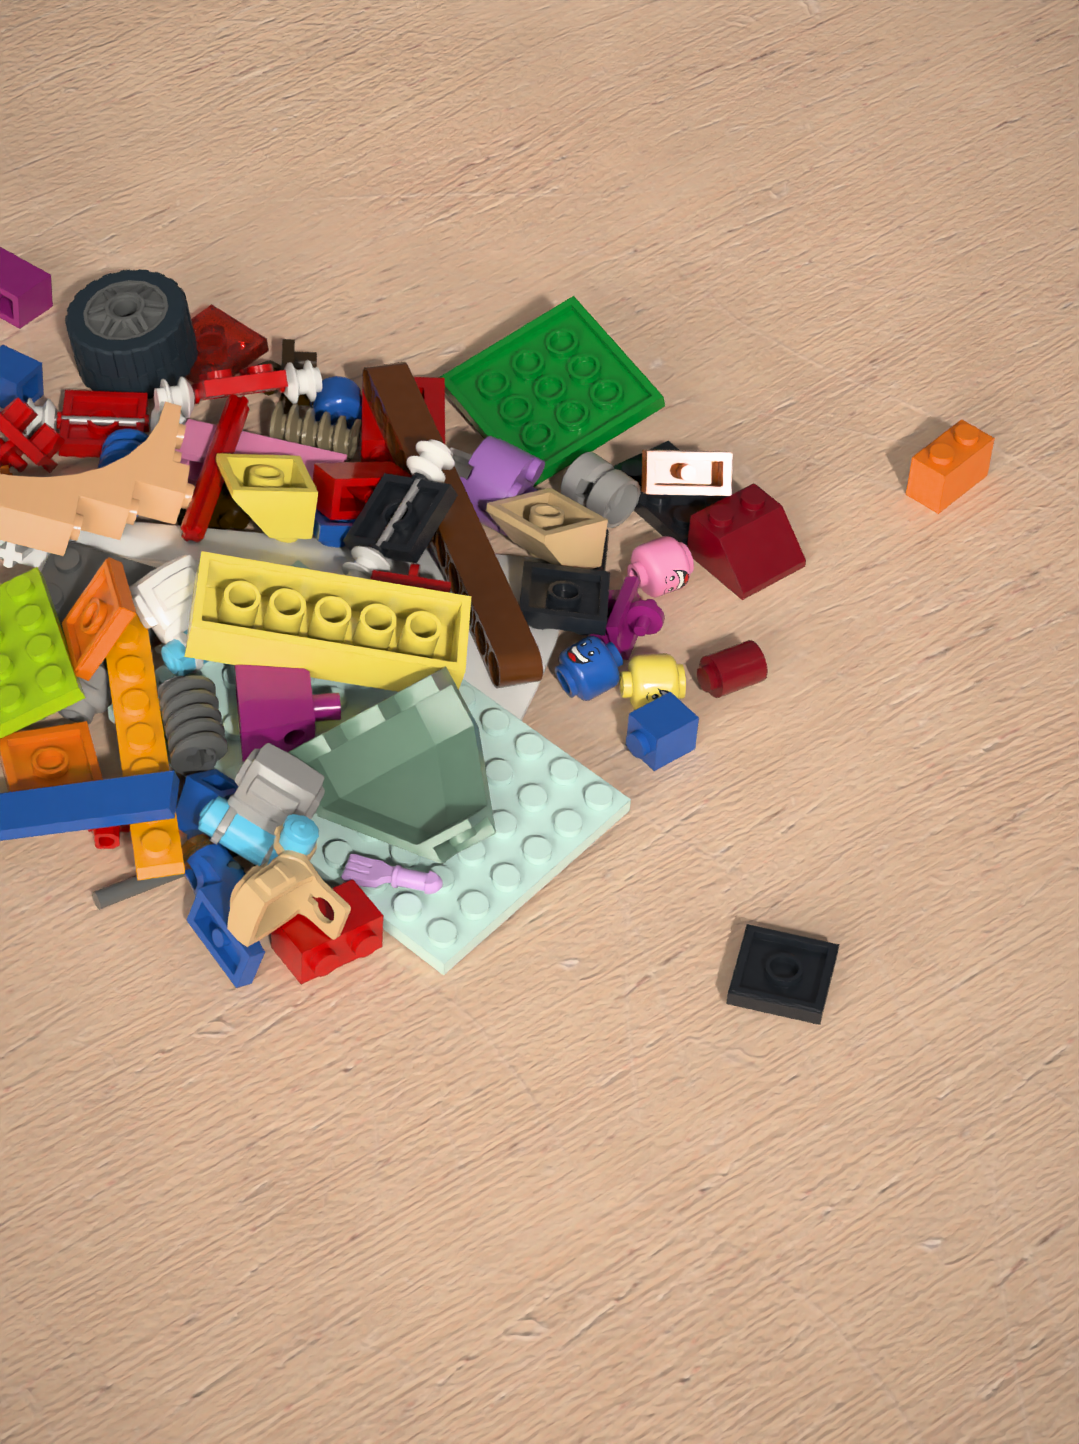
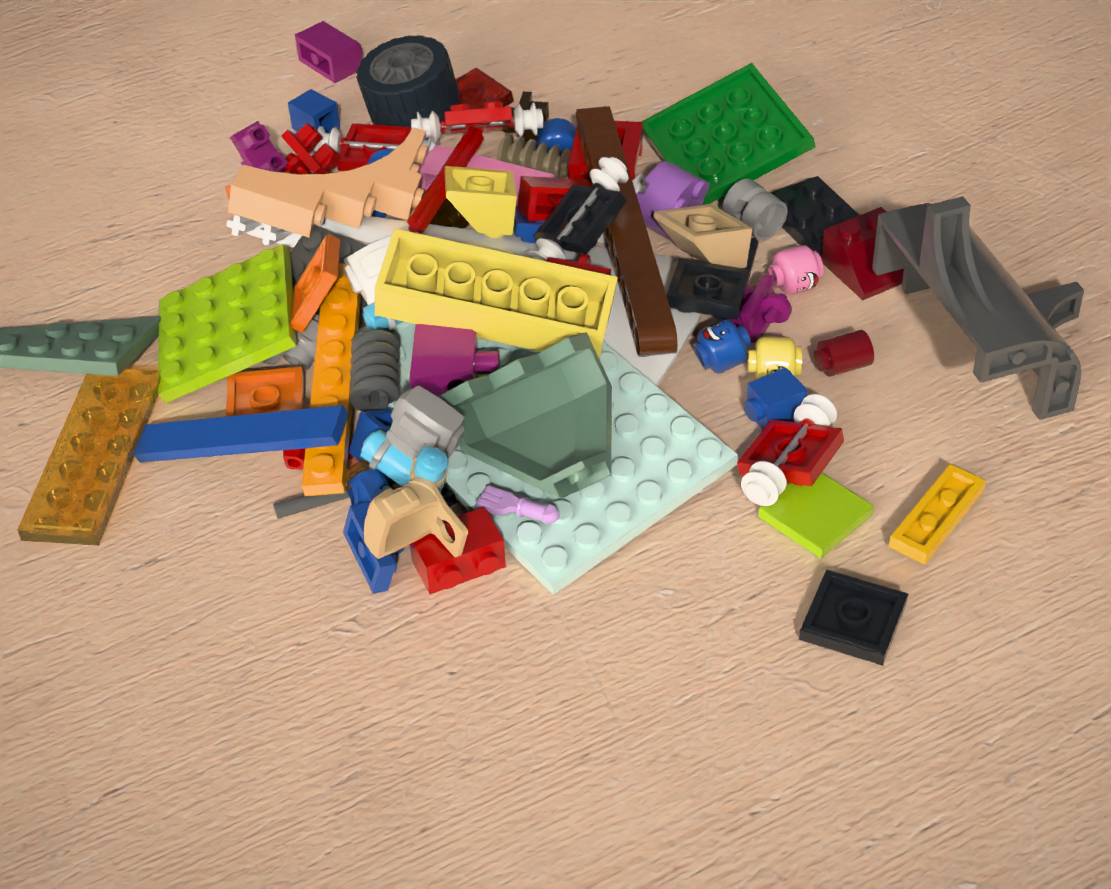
camera: 15 degrees right, 0 degrees up
brick [641,450,732,496] -> none
orange brick [906,419,995,514] -> none
none -> plate [737,394,844,506]
none -> lime tile [758,473,874,559]
none -> dark grey cylinder [872,196,1084,420]
none -> yellow plate [889,464,986,565]

